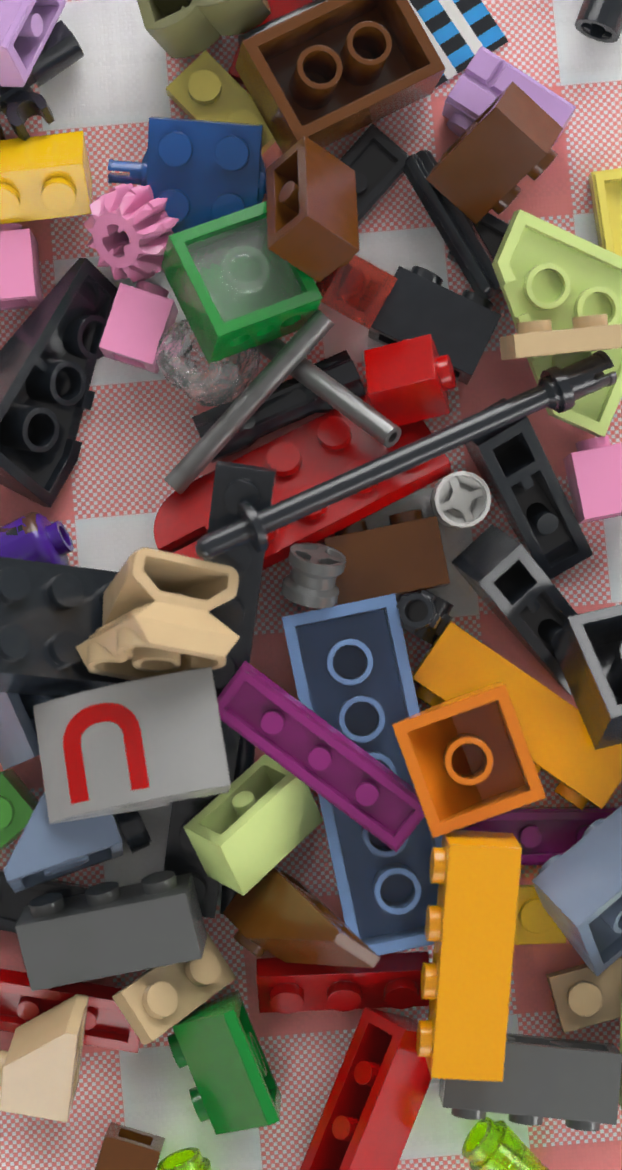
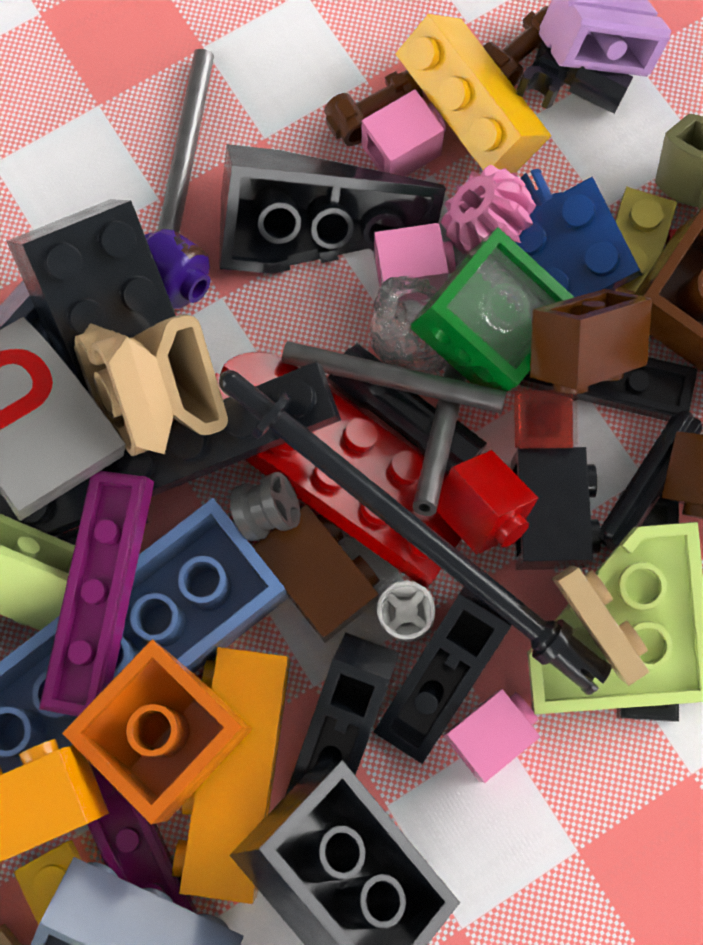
camera: 65 degrees right, 10 degrees down
black bar [396,589,454,644] -> none

